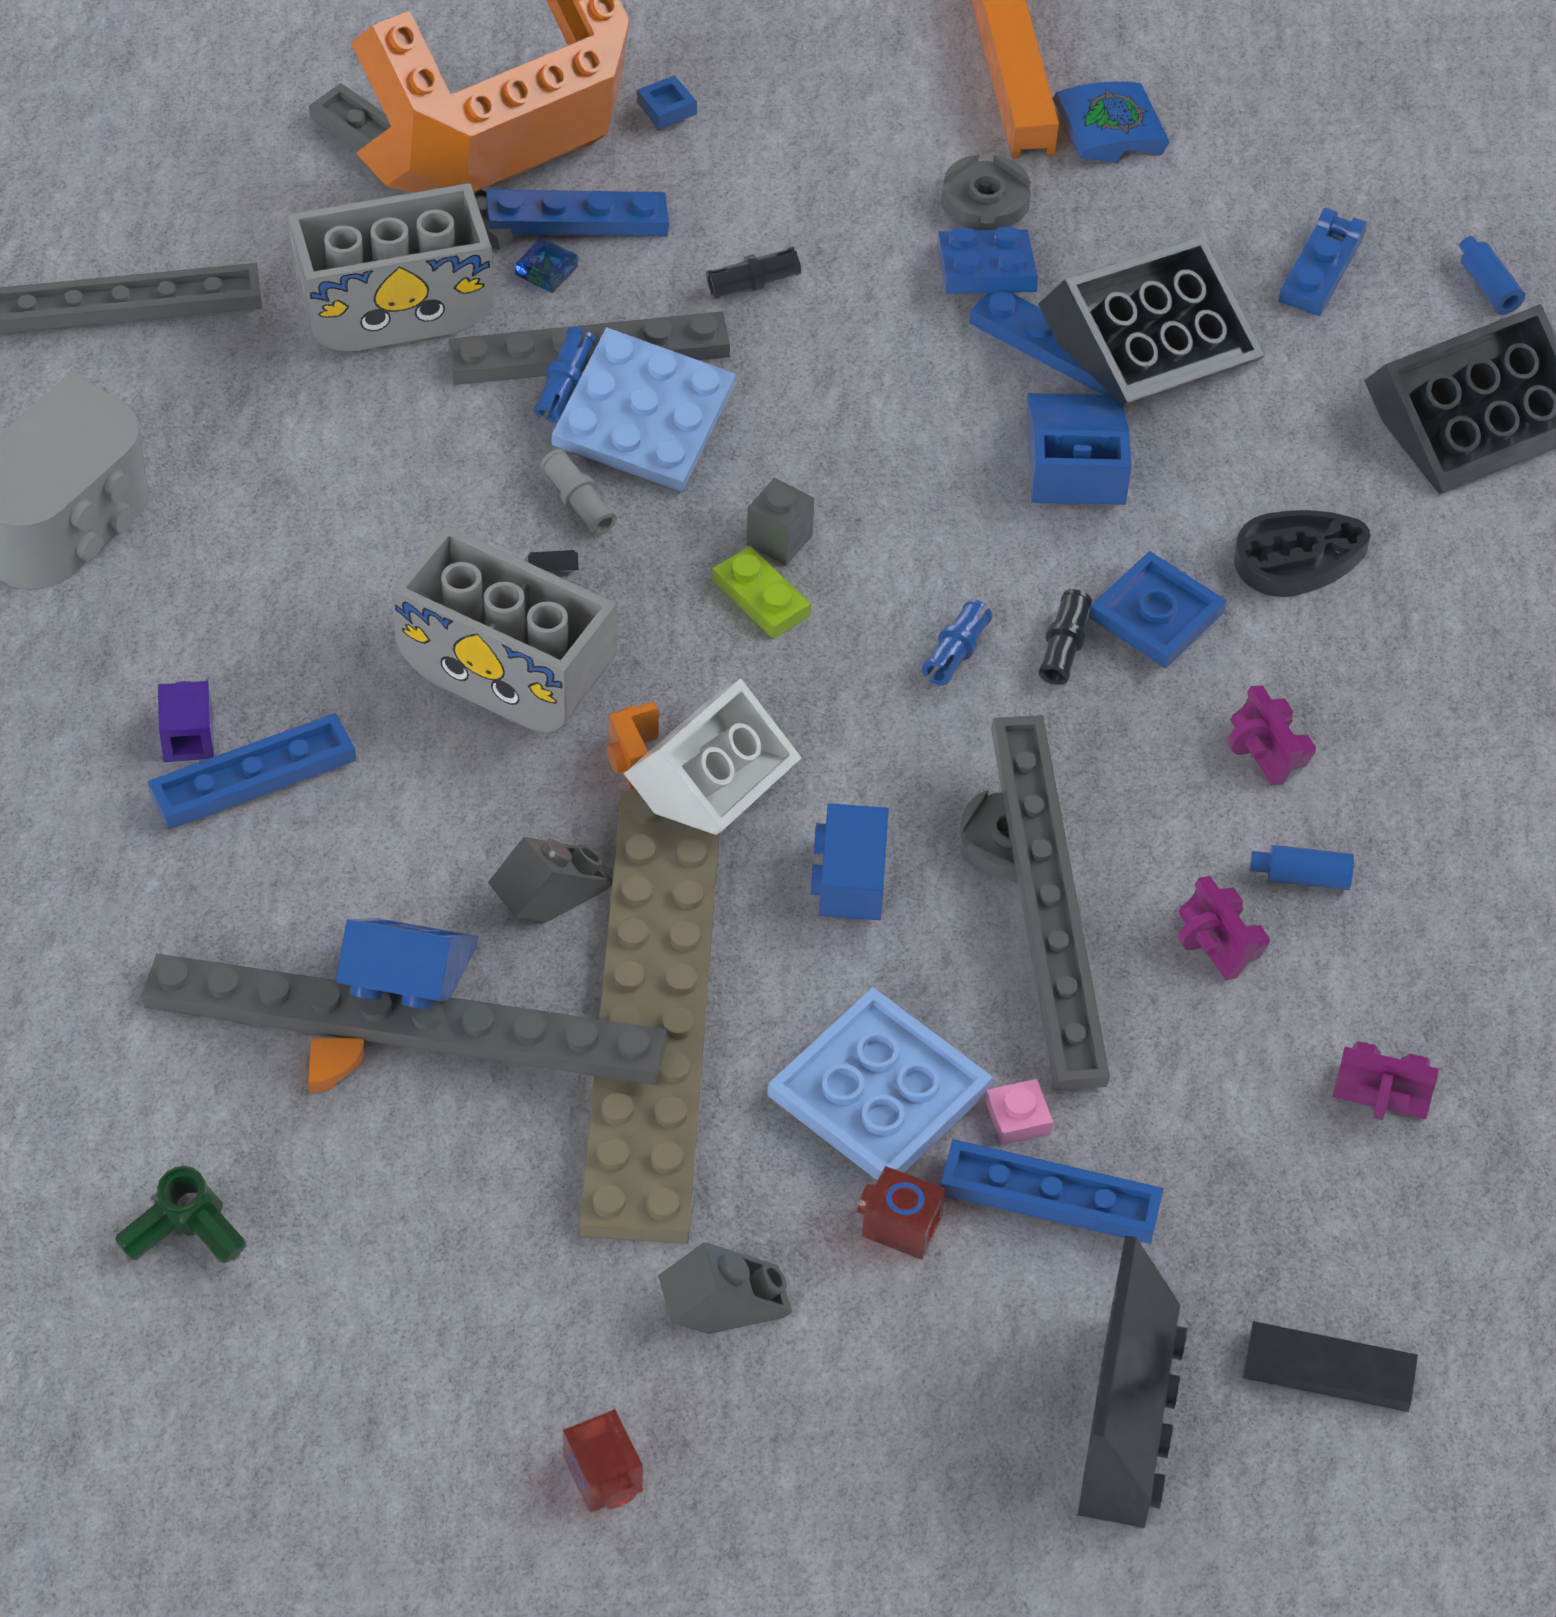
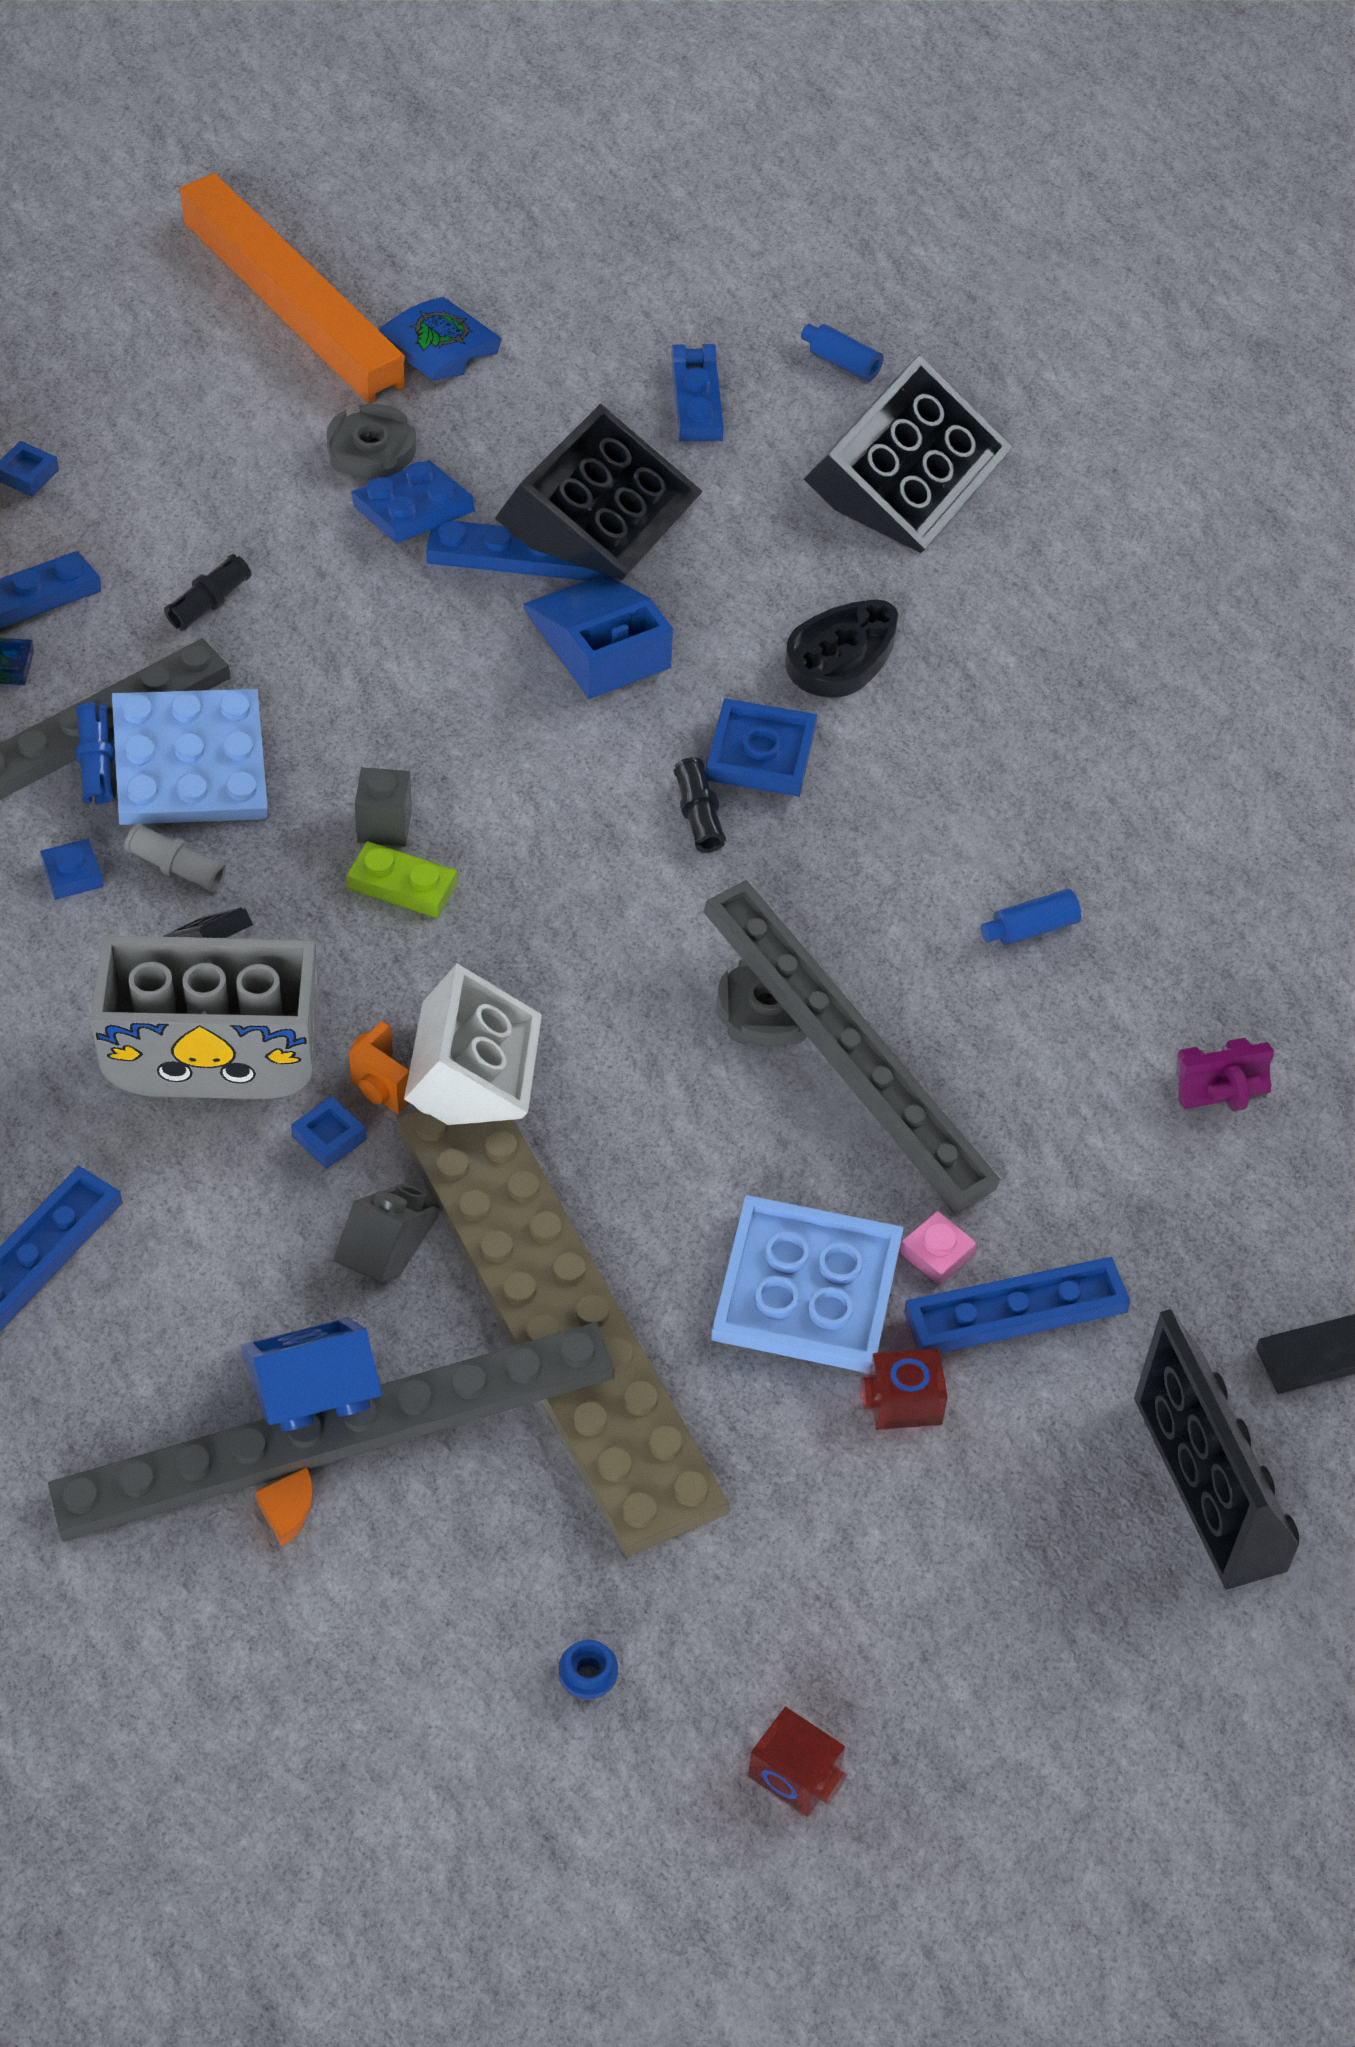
camera: 30 degrees left, 0 degrees up
dark green axle [115,1166,246,1263] -> none
dark grey slope [658,1242,792,1334] -> none
blue brick [810,803,889,921] -> none
blue pin [922,599,993,686] -> none
magenta hips [1178,876,1270,980] -> none
magenta hips [1227,685,1316,785] -> none
none -> blue plate [40,838,104,900]
none -> blue plate [291,1096,367,1169]
none -> blue plate [559,1639,618,1699]

